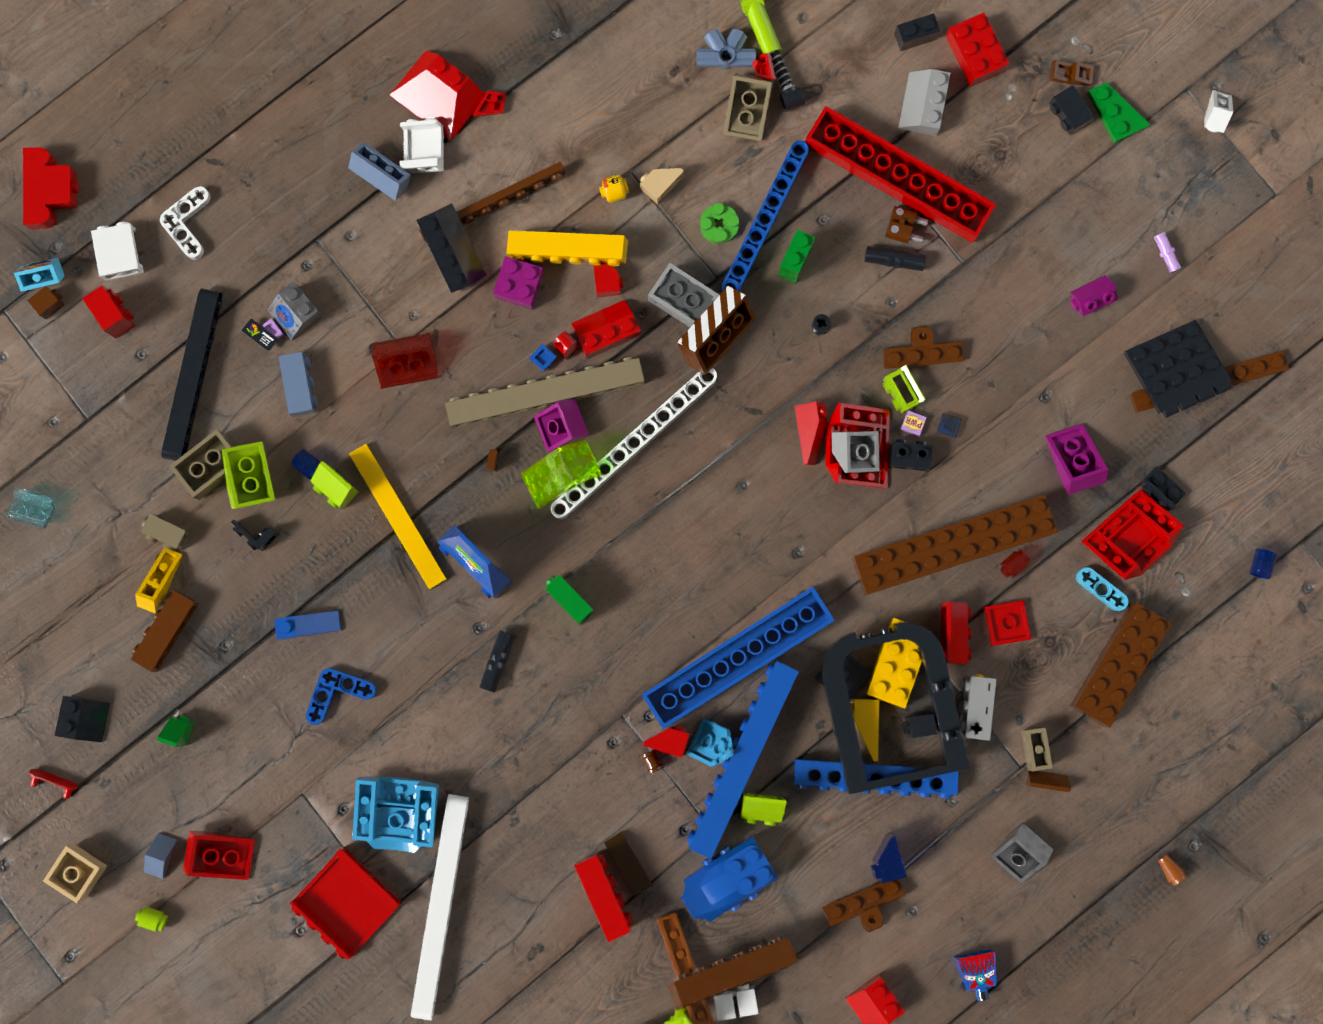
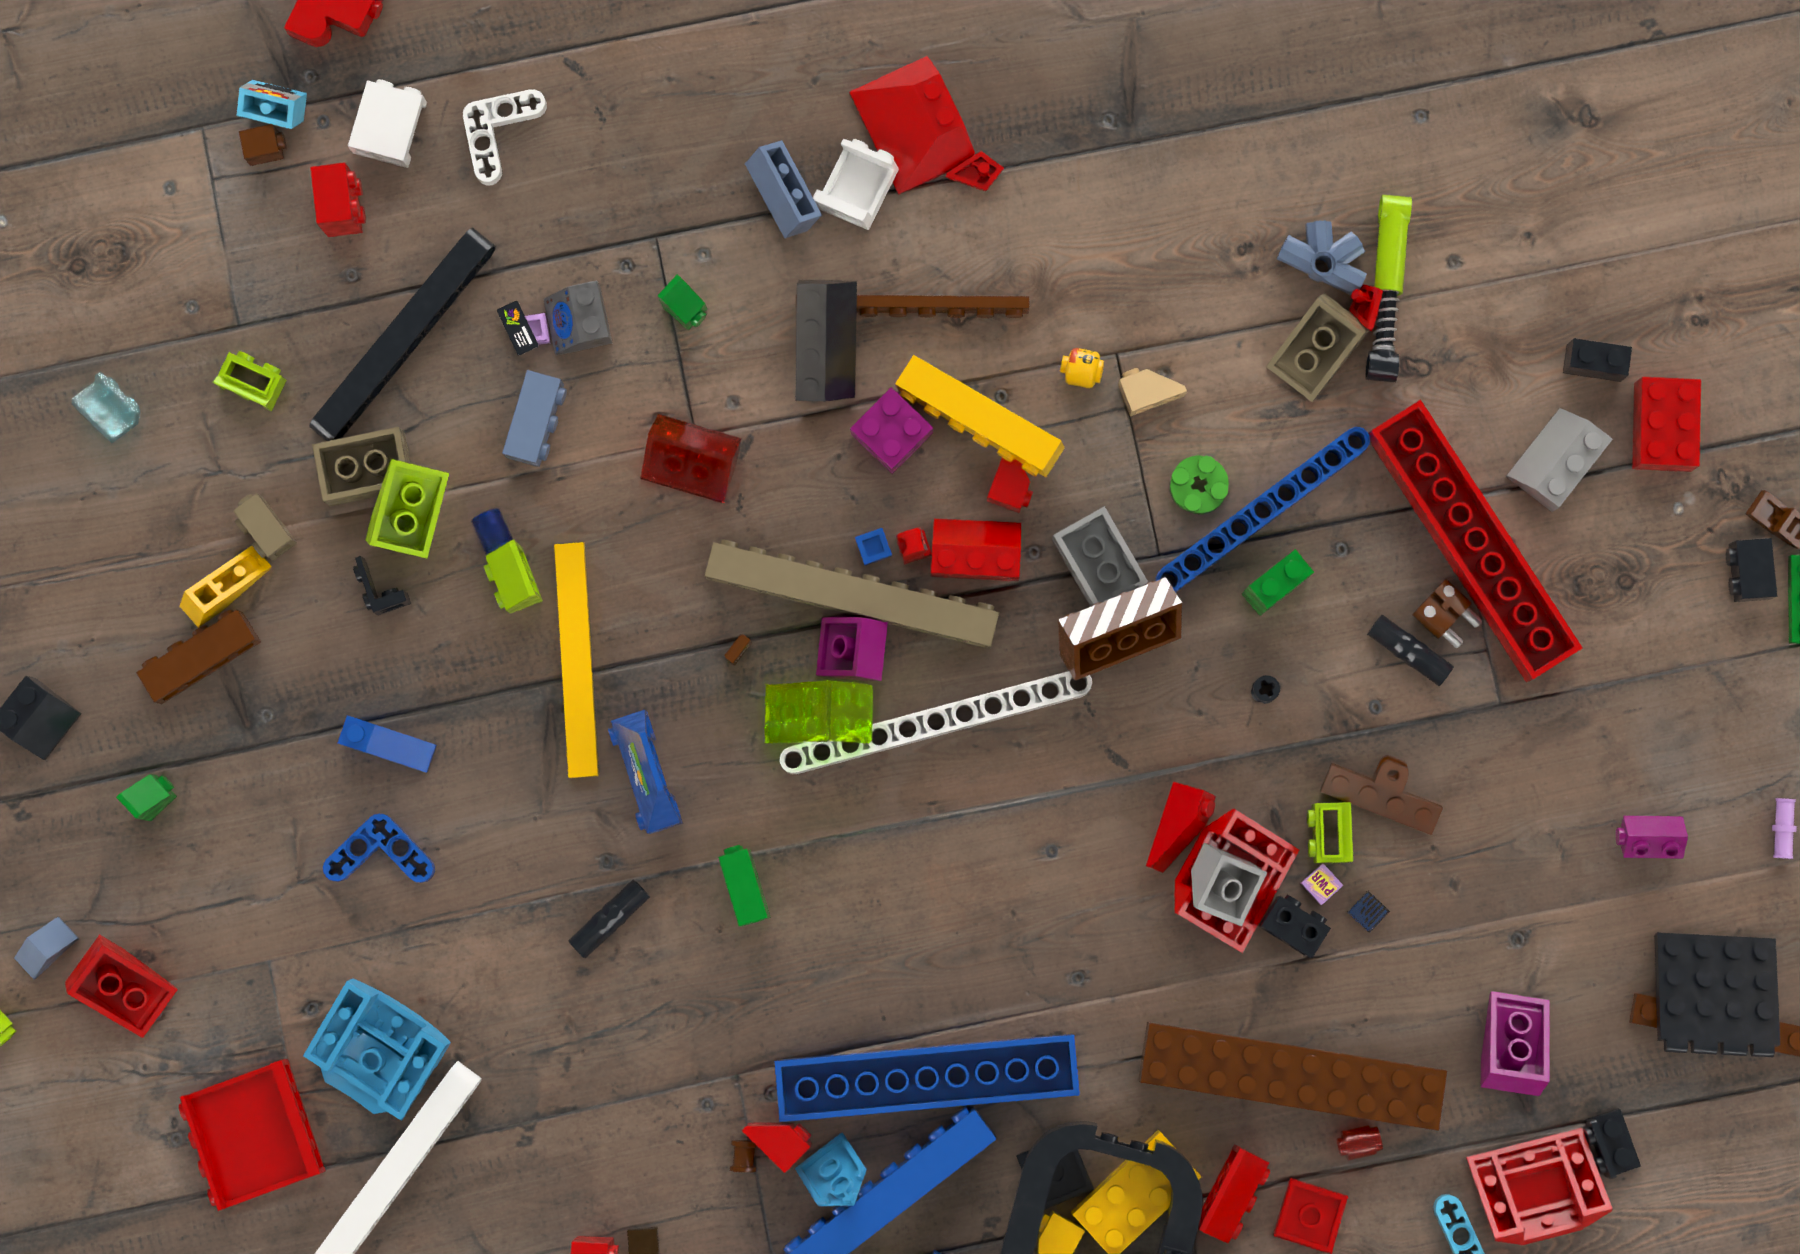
camera: 30 degrees right, 0 degrees up
none -> lime window [213,351,287,411]
none -> green slope [658,274,707,330]

